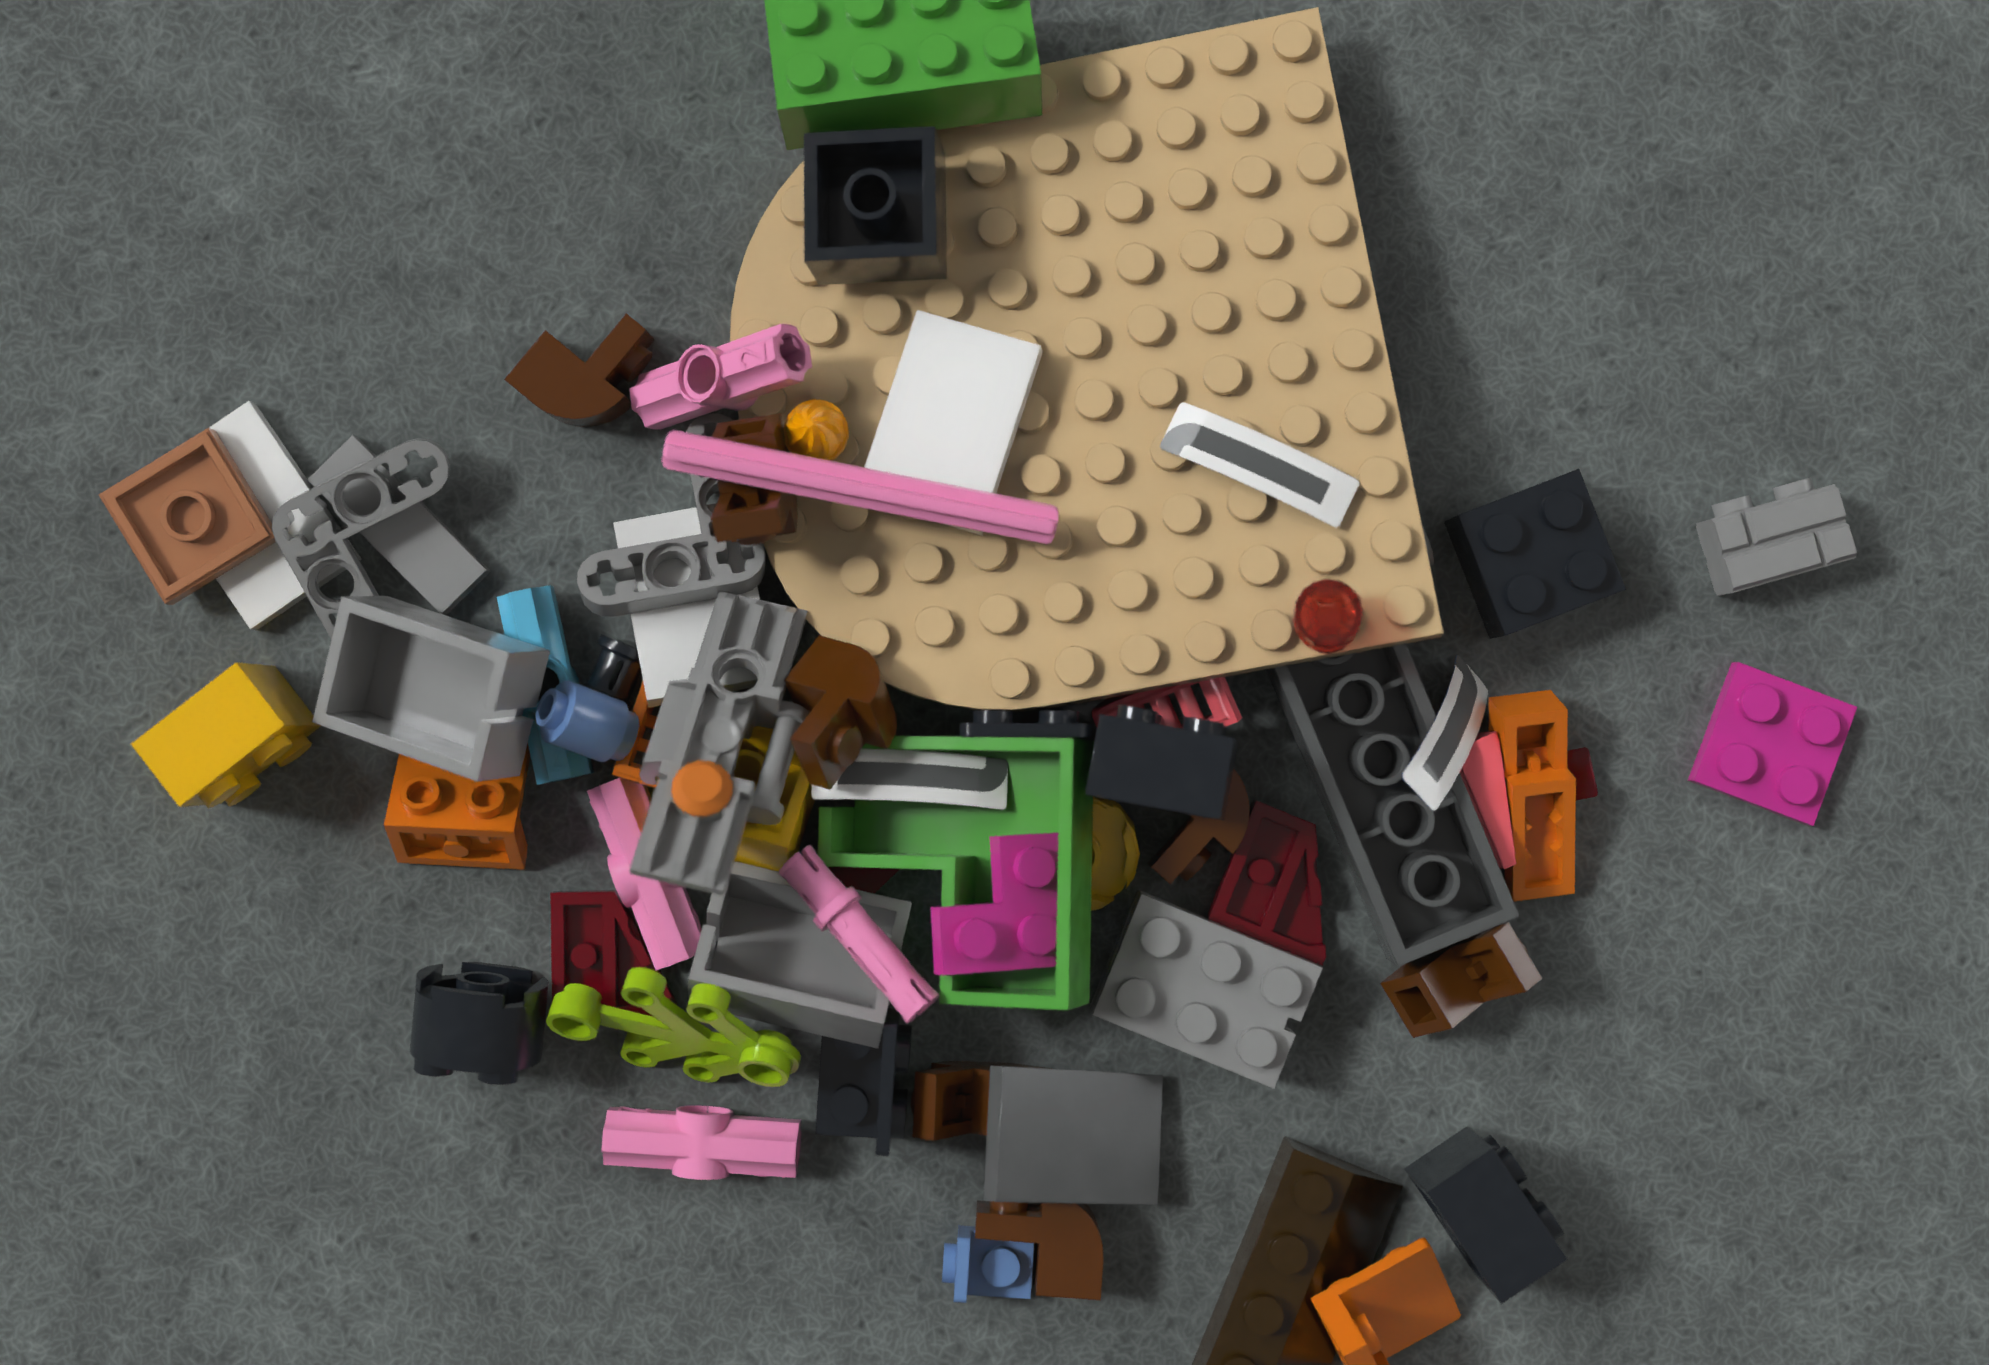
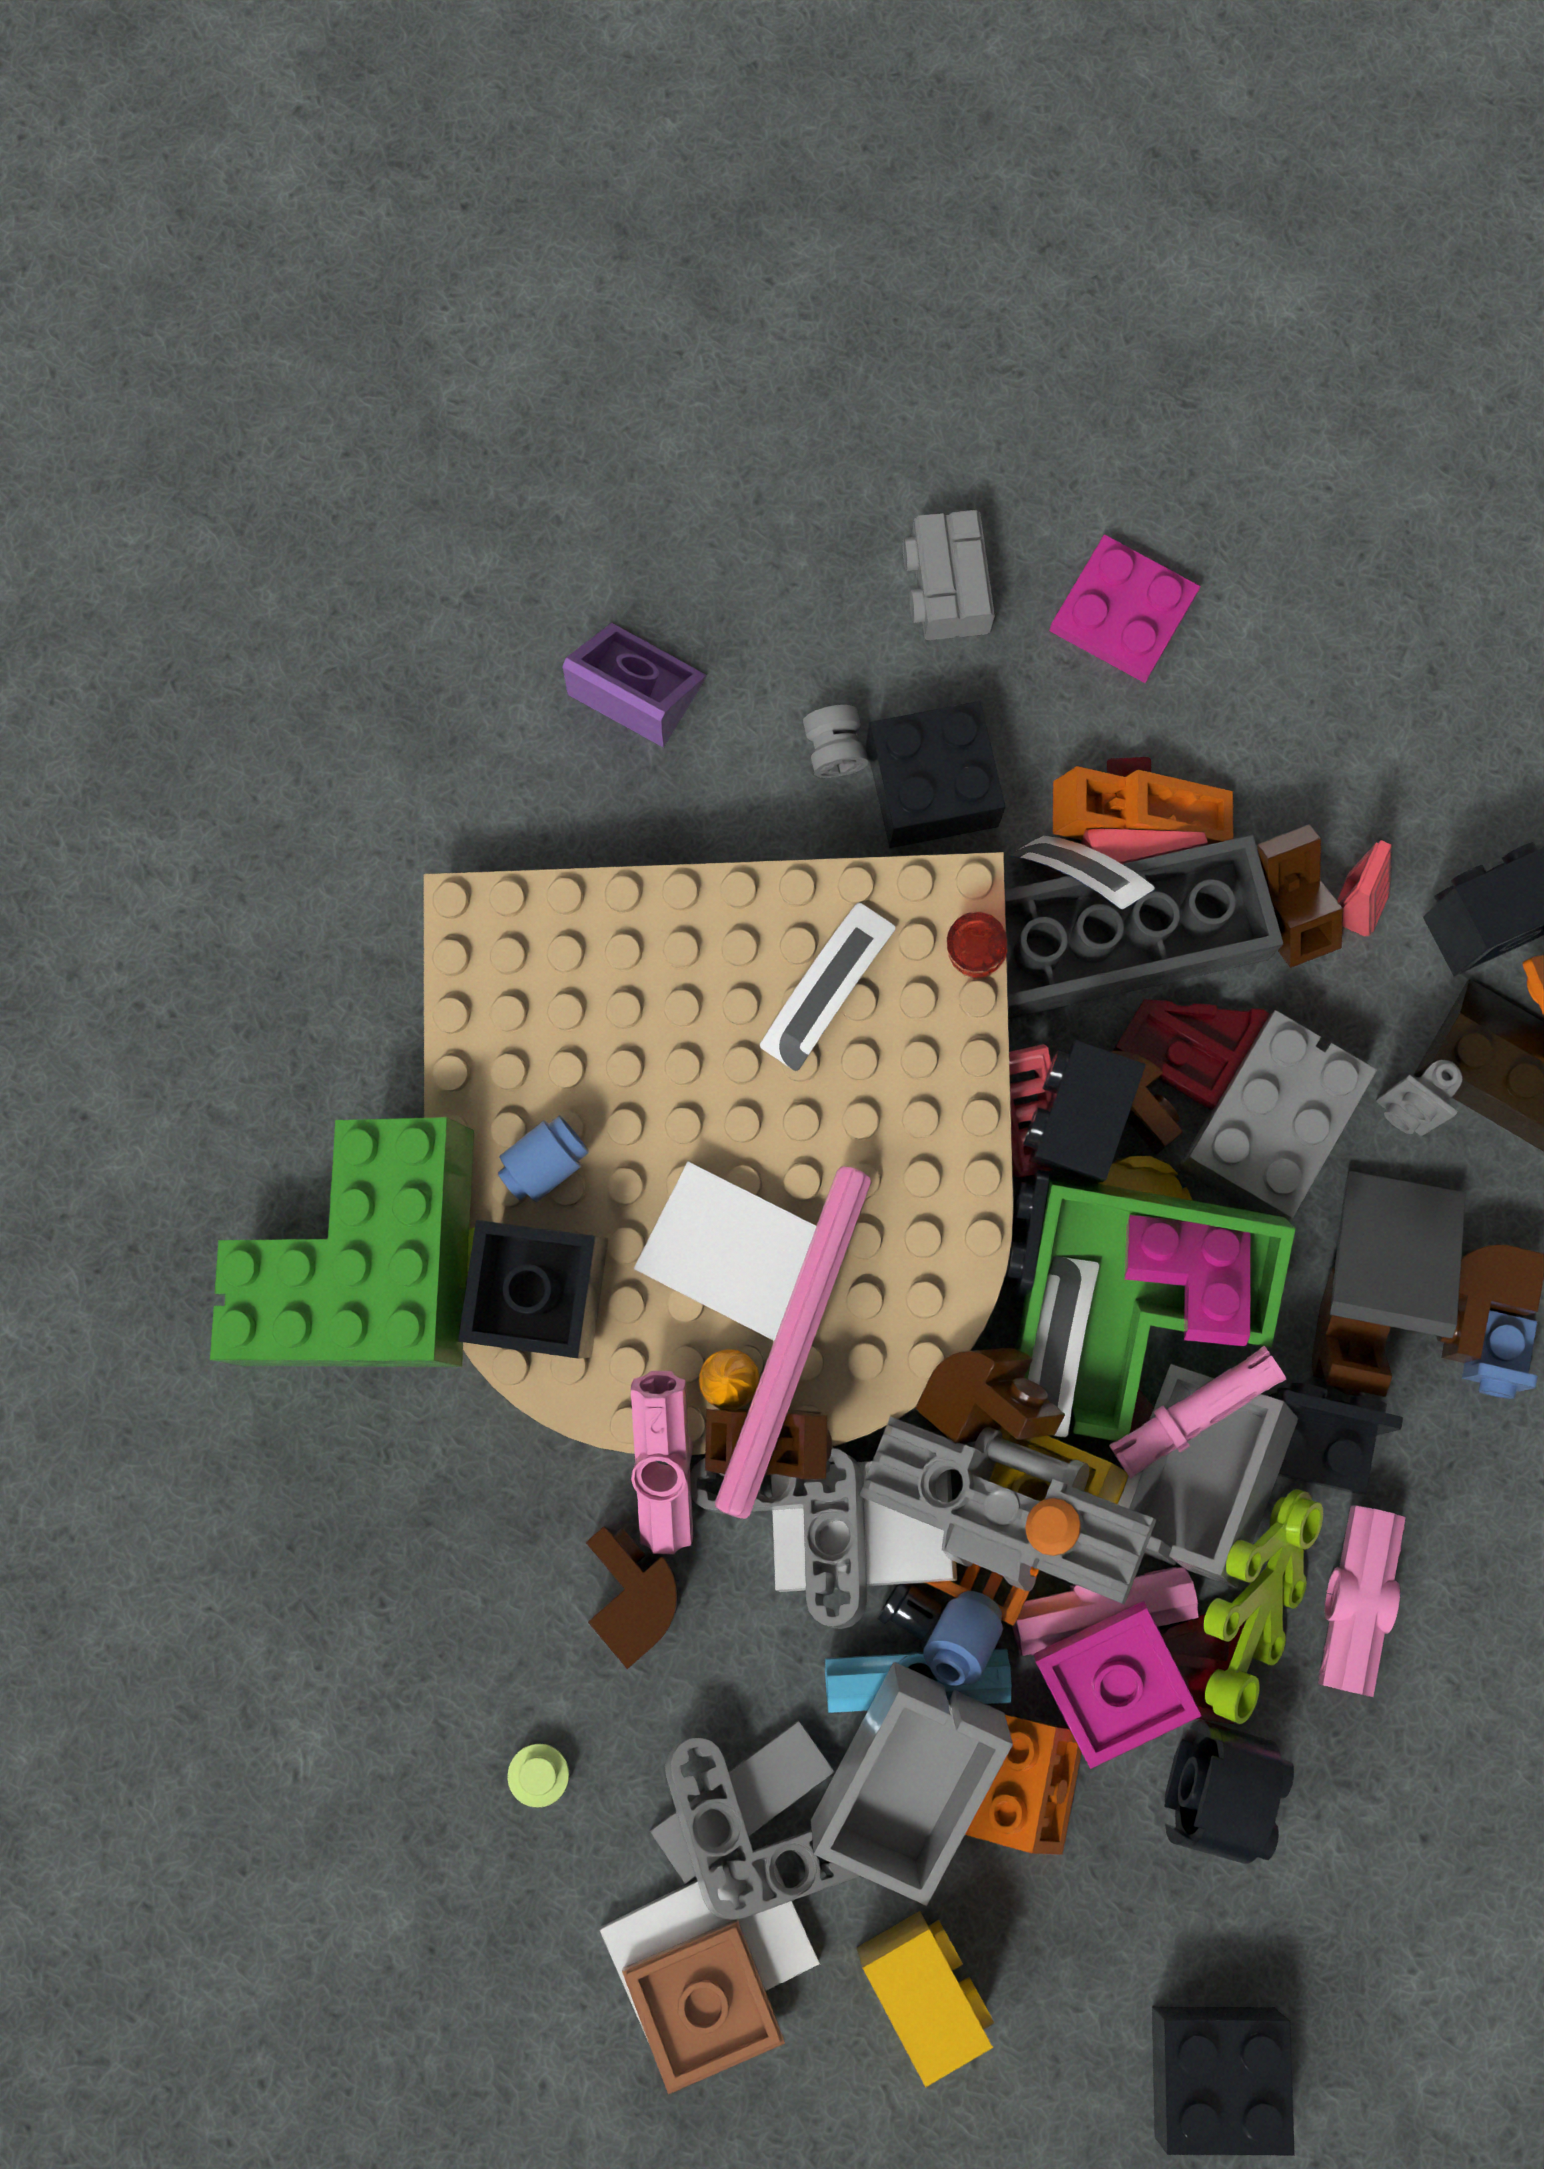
camera: 80 degrees left, 10 degrees down
none -> medium blue brick [498,1115,589,1202]
none -> yellowish green plate [508,1744,569,1808]
none -> medium lavender slope [563,623,707,748]
none -> light grey wheel [803,705,869,778]
none -> dark pink plate [1034,1601,1201,1769]
none -> black brick [1152,2006,1295,2156]
none -> coral slope [1337,840,1392,936]
none -> light grey hinge [1376,1060,1462,1136]

